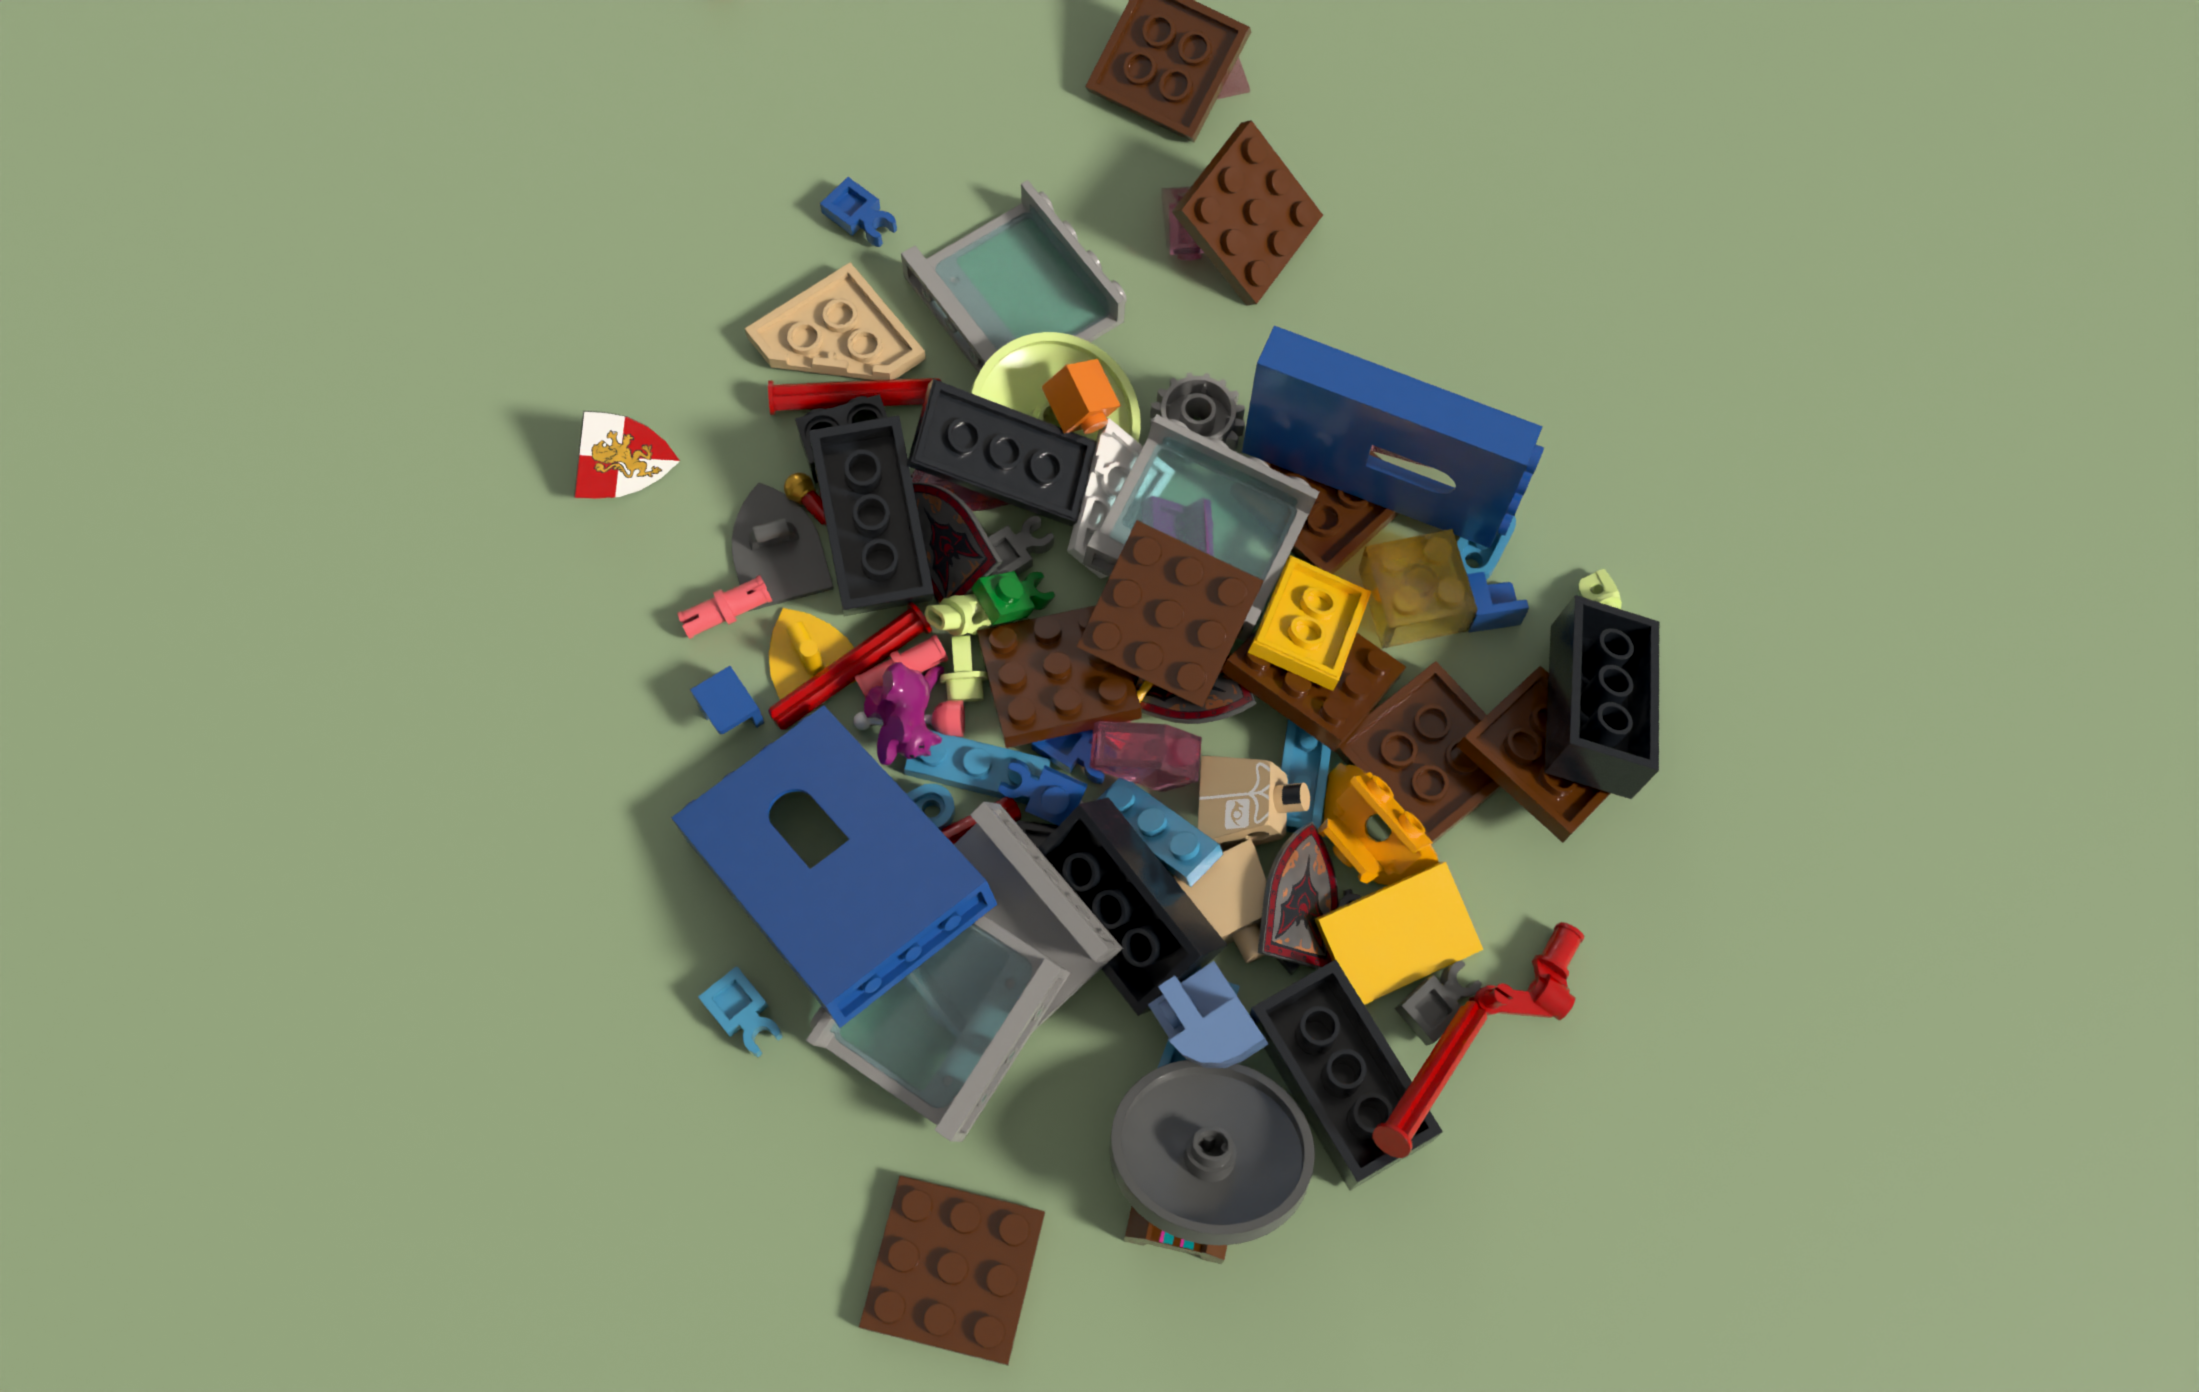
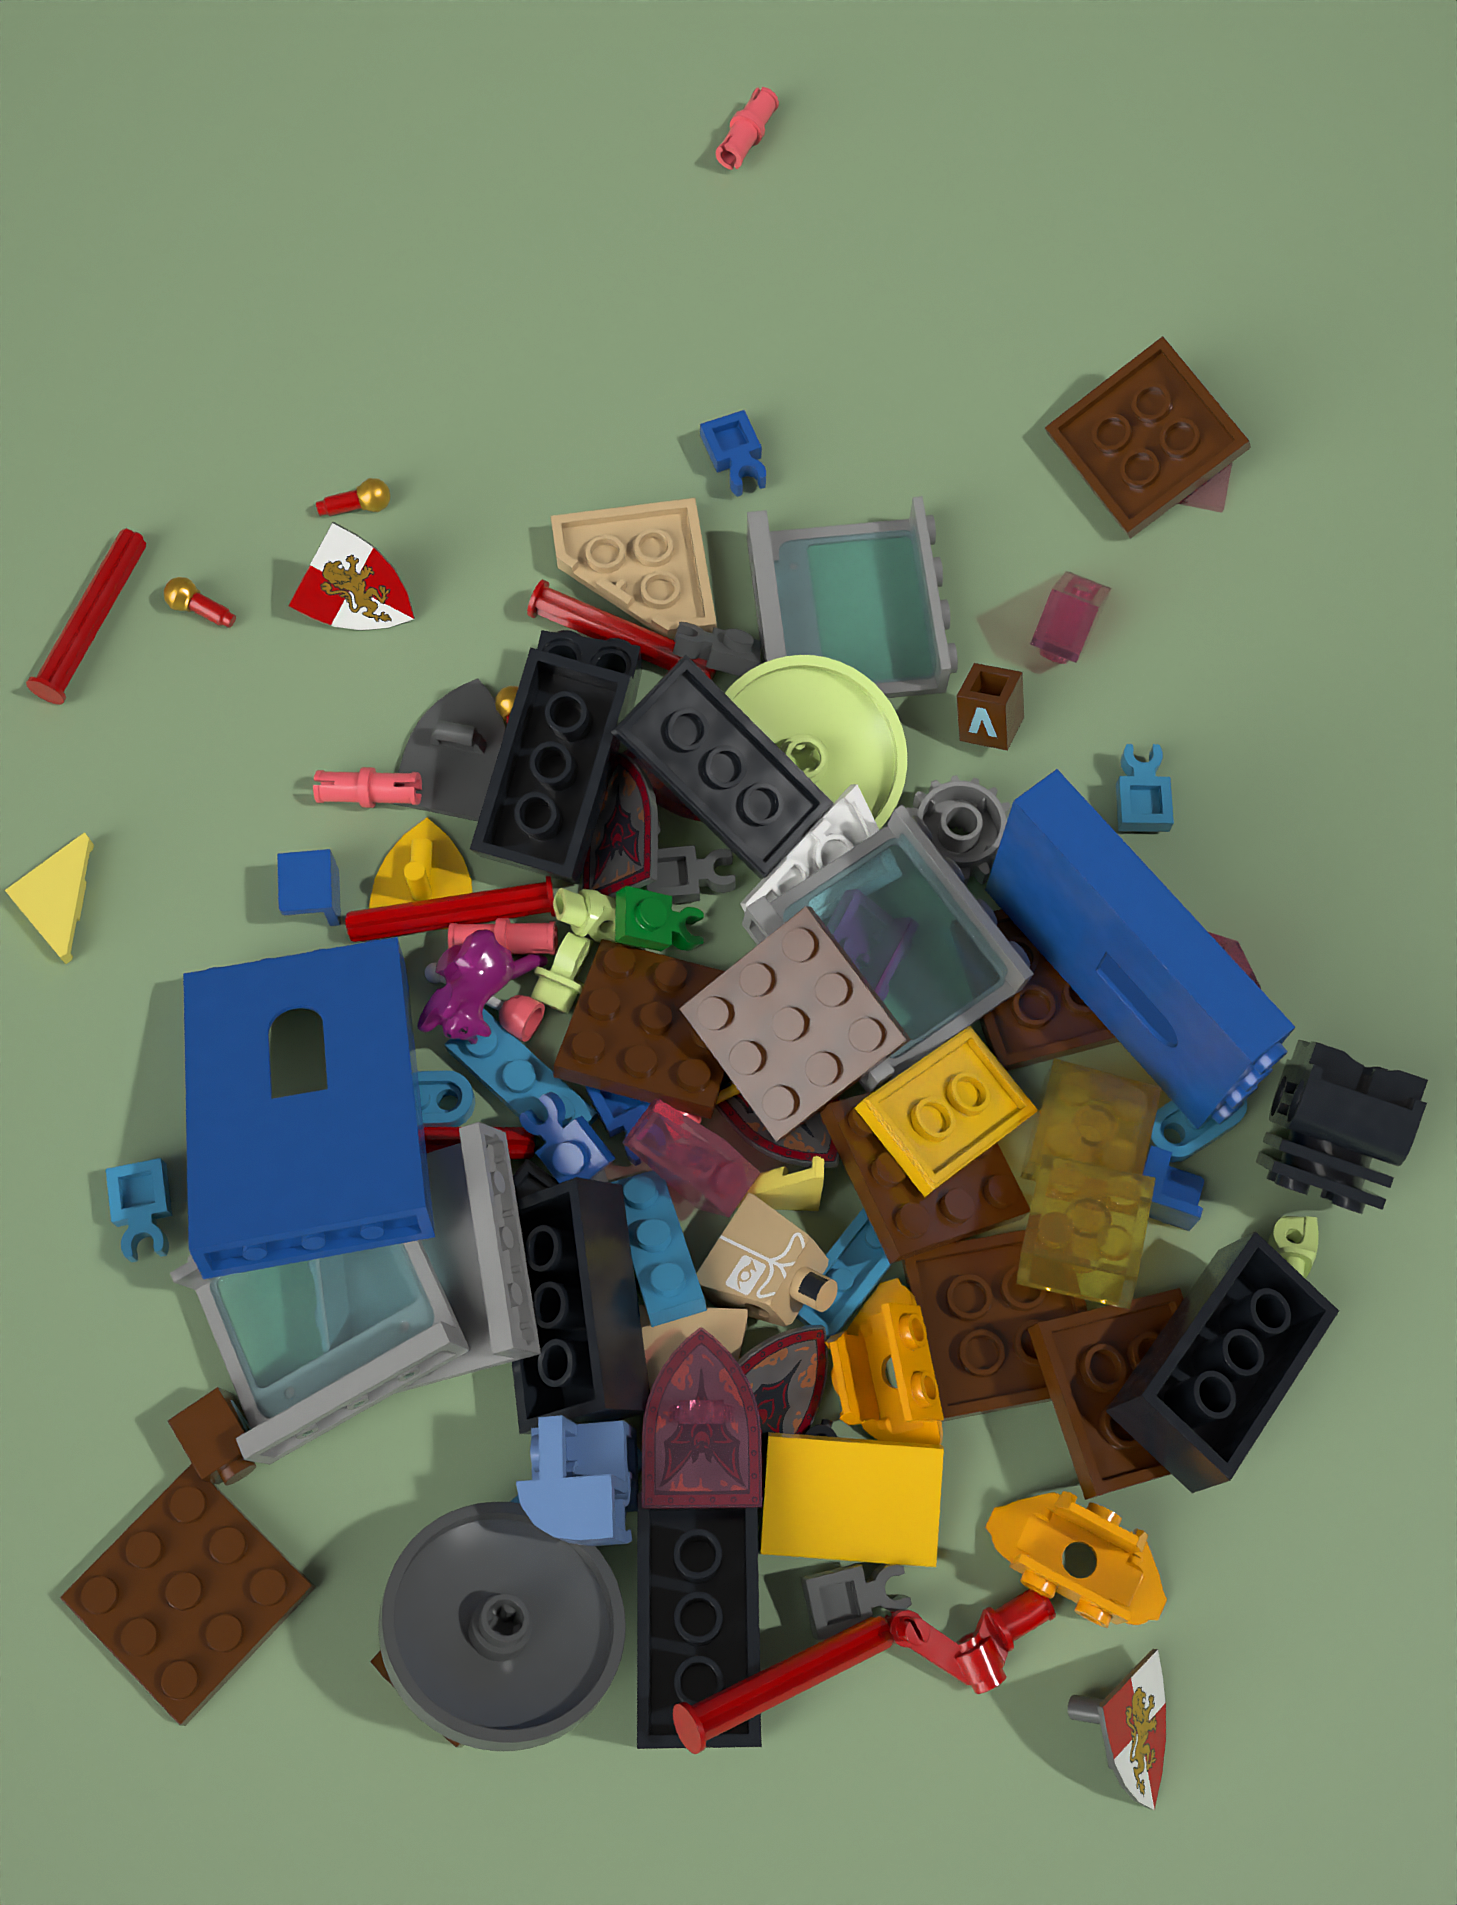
camera: 30 degrees right, 0 degrees up
orange brick [1042,359,1121,434] -> none
reddish brown plate [1172,120,1323,305] -> none
none -> light yellow tile [5,832,94,965]
none -> red axle [26,528,146,705]
none -> piece [164,576,236,628]
none -> reddish brown brick [168,1387,256,1486]
none -> piece [316,478,390,516]
none -> clear pink shield [642,1327,762,1509]
none -> dark grey plate [673,622,761,677]
none -> light yellow tile [717,1156,824,1211]
none -> reddish brown brick [957,663,1024,751]
none -> light orange piece [985,1491,1167,1628]
none -> clear yellow brick [1016,1154,1156,1309]
none -> shield [1068,1649,1166,1810]
none -> dark azure plate [1116,744,1174,832]
none -> black piece [1256,1040,1428,1214]

